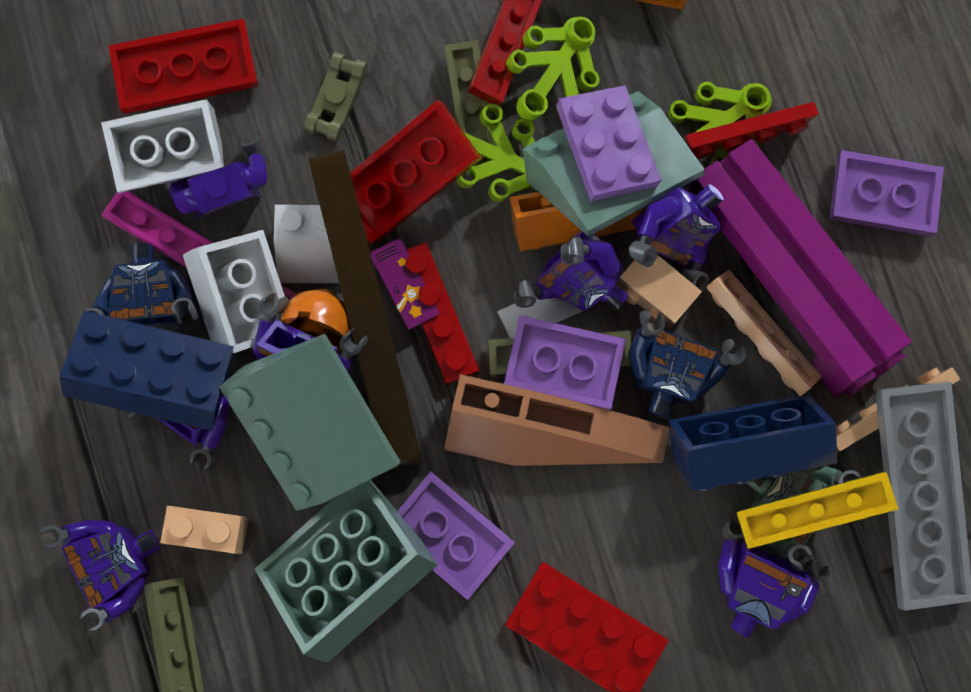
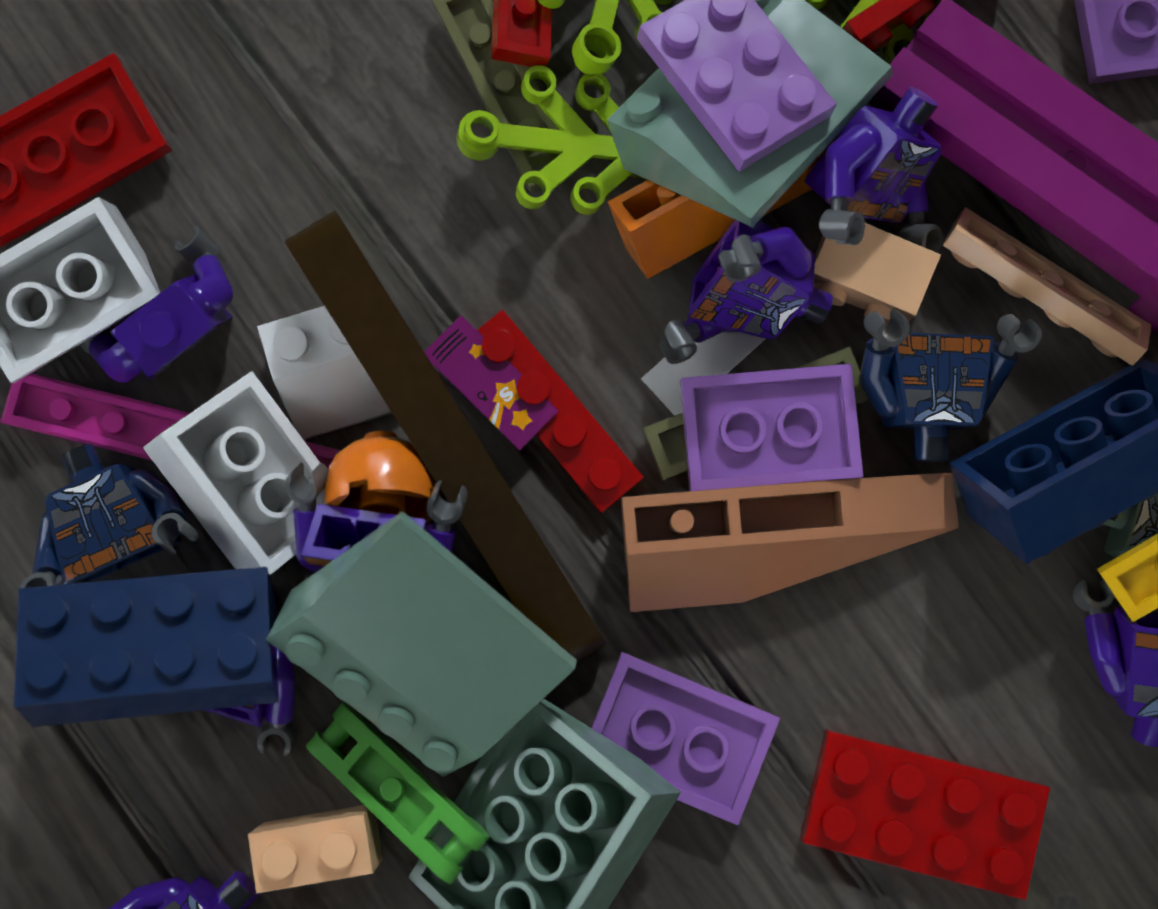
camera: 10 degrees left, 5 degrees up
olive plate [304,51,368,143] -> none
red plate [350,100,482,244] -> none
none -> bright green plate [306,701,490,884]

